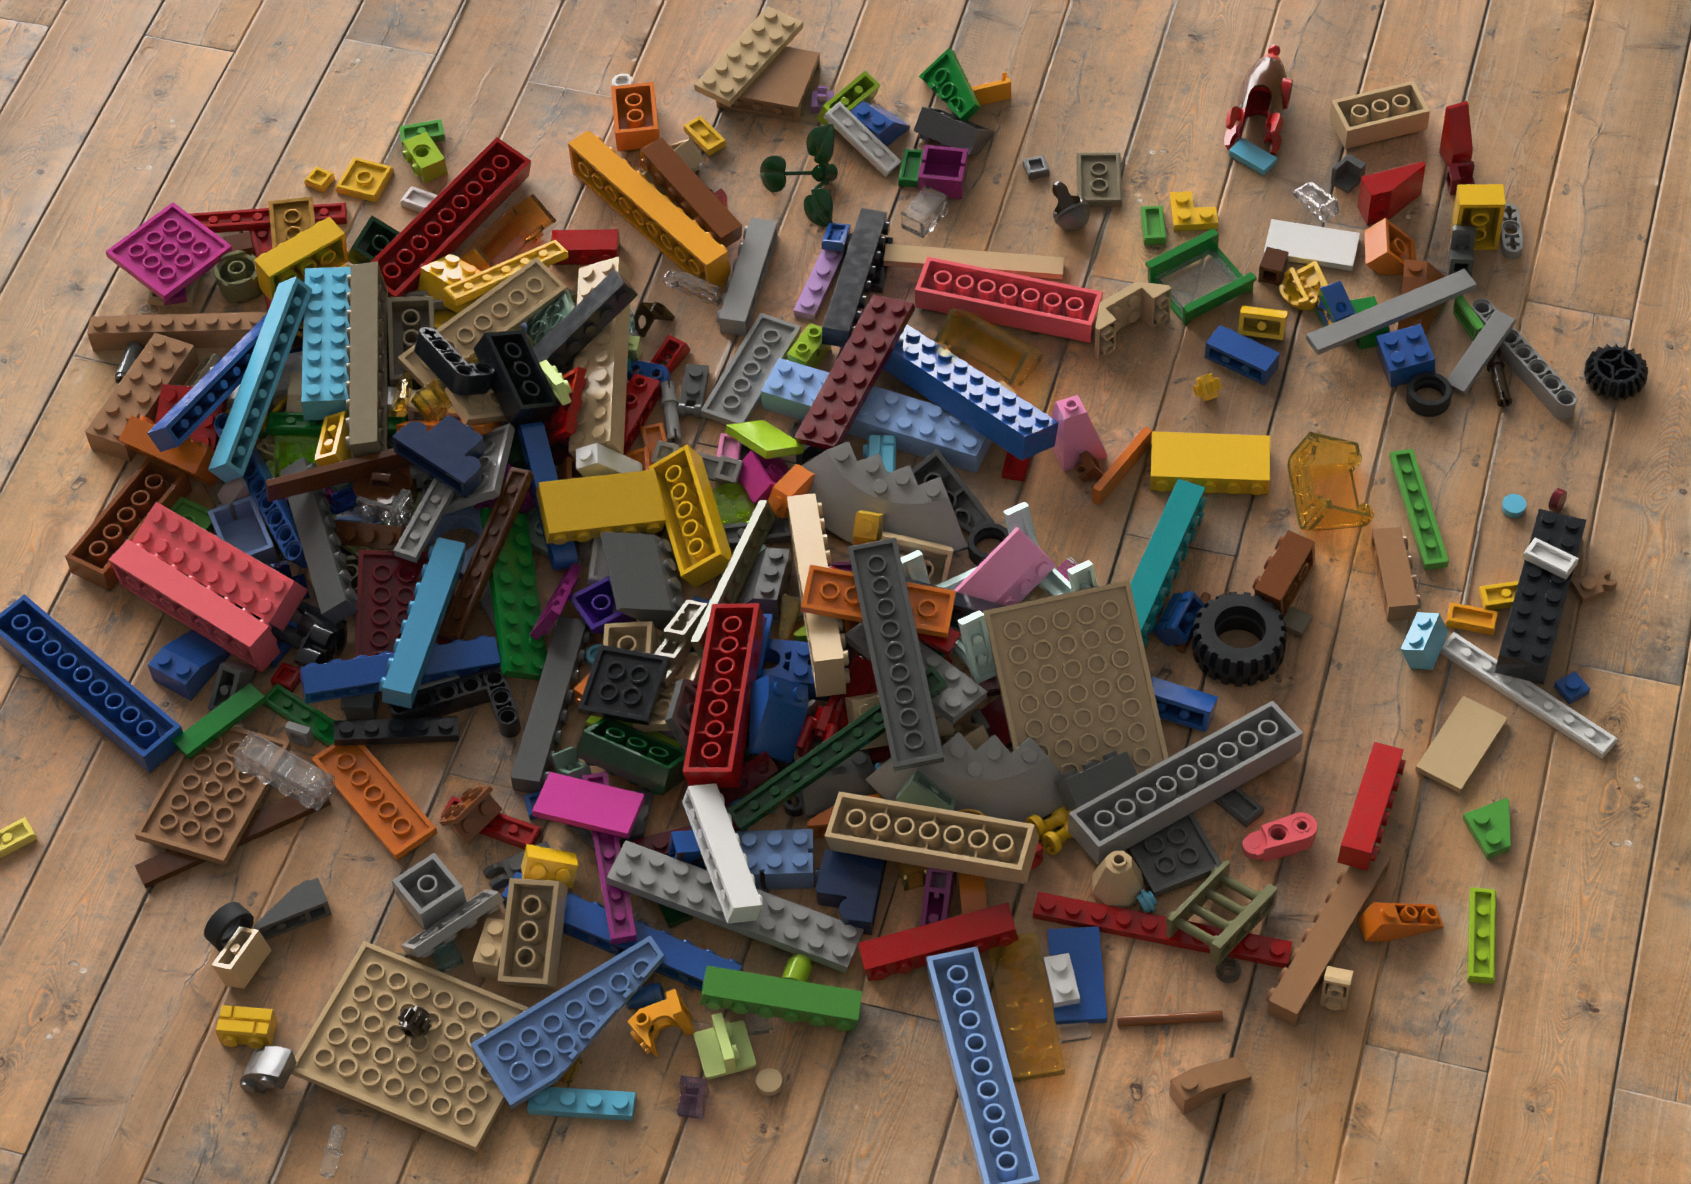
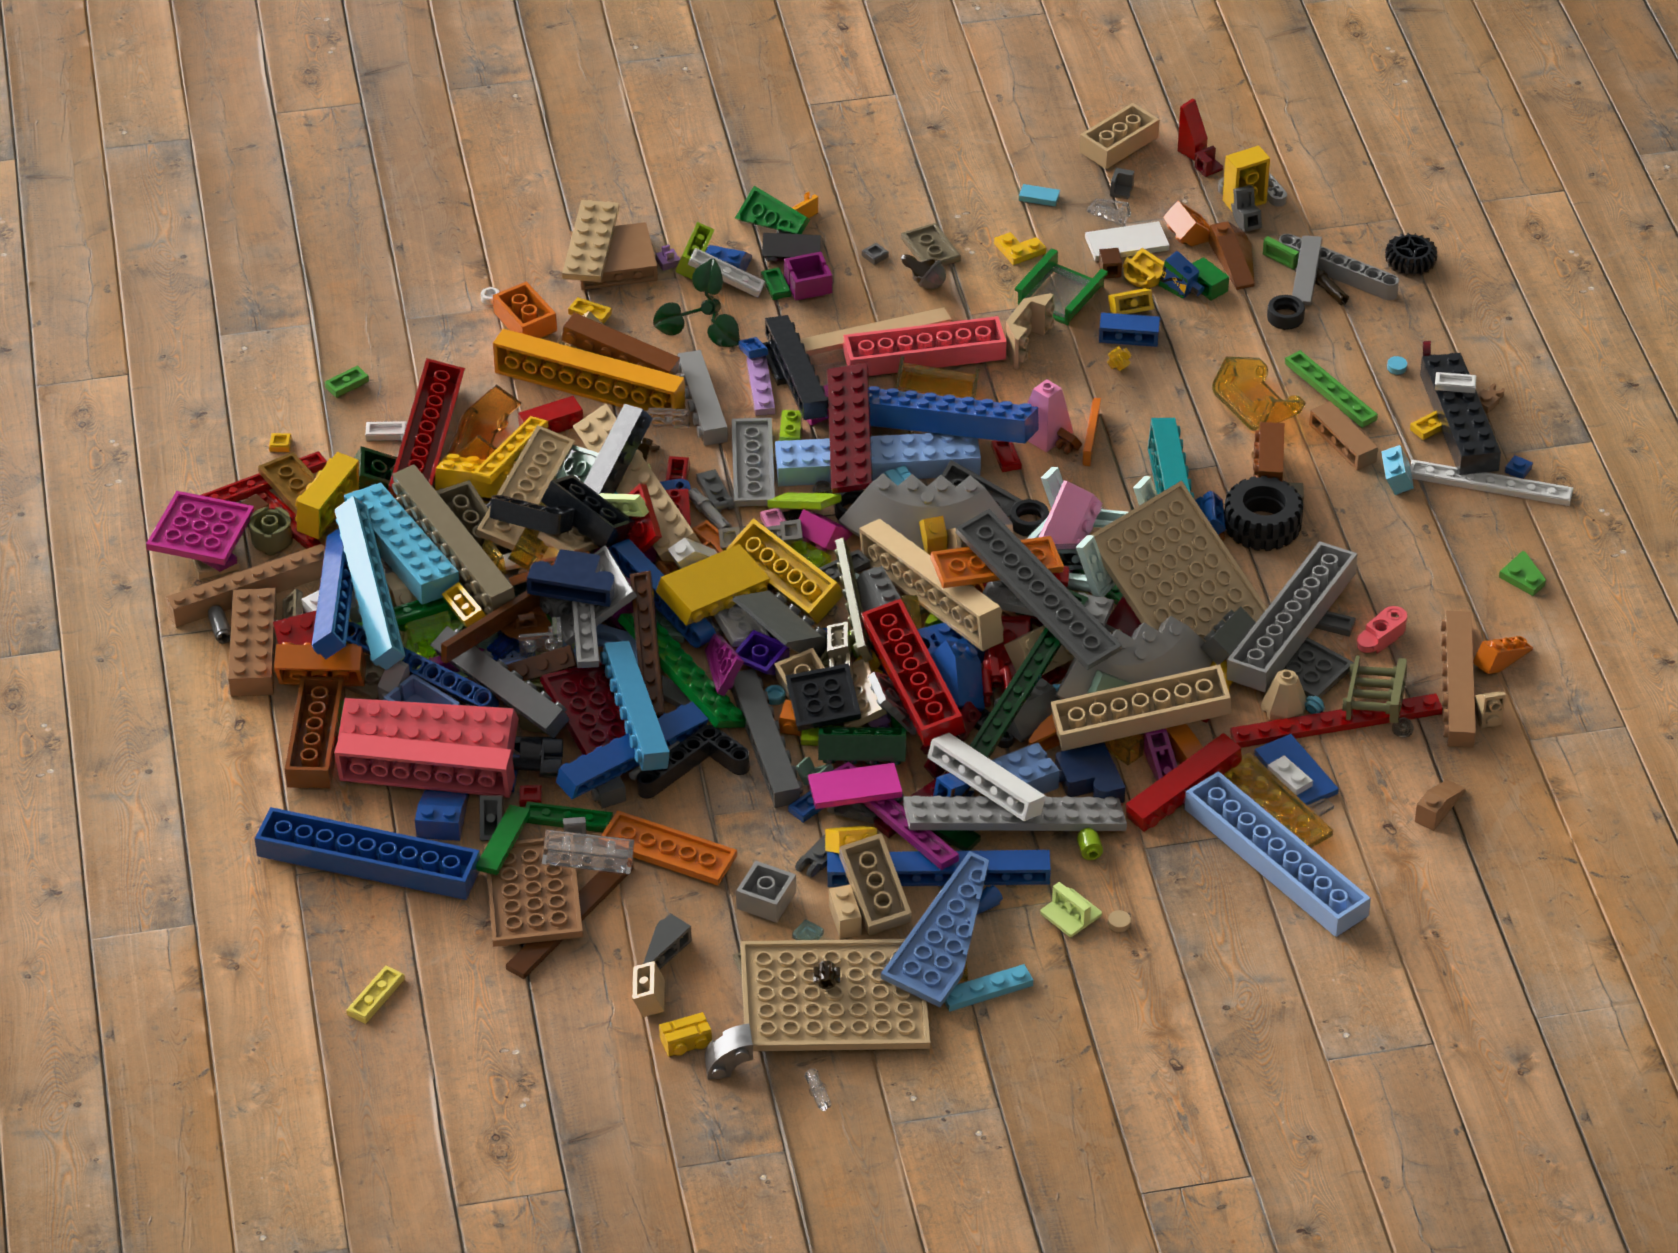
camera: 30 degrees left, 10 degrees down
black tyre [204,902,254,951] -> none
black plate [334,716,459,746] -> none
yellow tile [335,157,394,203] -> none
light grey plate [401,889,504,958] -> none
lime brick [402,132,448,184] -> none
dark orange bracket [439,786,503,844] -> none
red tile [441,796,542,850] -> none
light orange tile [627,989,696,1057] -> none
panel [677,1075,709,1119] -> none
bright green brick [700,965,862,1031] -> none
clear plate [745,1012,774,1036] -> none
orange slope [768,464,815,518] -> none
clear brick [901,185,949,238] -> none
dark orange bar [1117,1010,1223,1027] -> none
bright green tile [1140,206,1166,245] -> none
yellow brick [1150,431,1270,495] -> none
blue brick [1151,676,1218,732] -> none
piece [1224,45,1293,156] -> none
light grey tile [1306,269,1477,355] -> none
red brick [1337,742,1406,871] -> none
red slope [1357,161,1426,226] -> none
blue brick [1376,324,1435,387] -> none
tan tile [1415,696,1508,794] -> none
light orange tile [1445,602,1499,636] -> none
lime tile [1467,887,1496,984] -> none

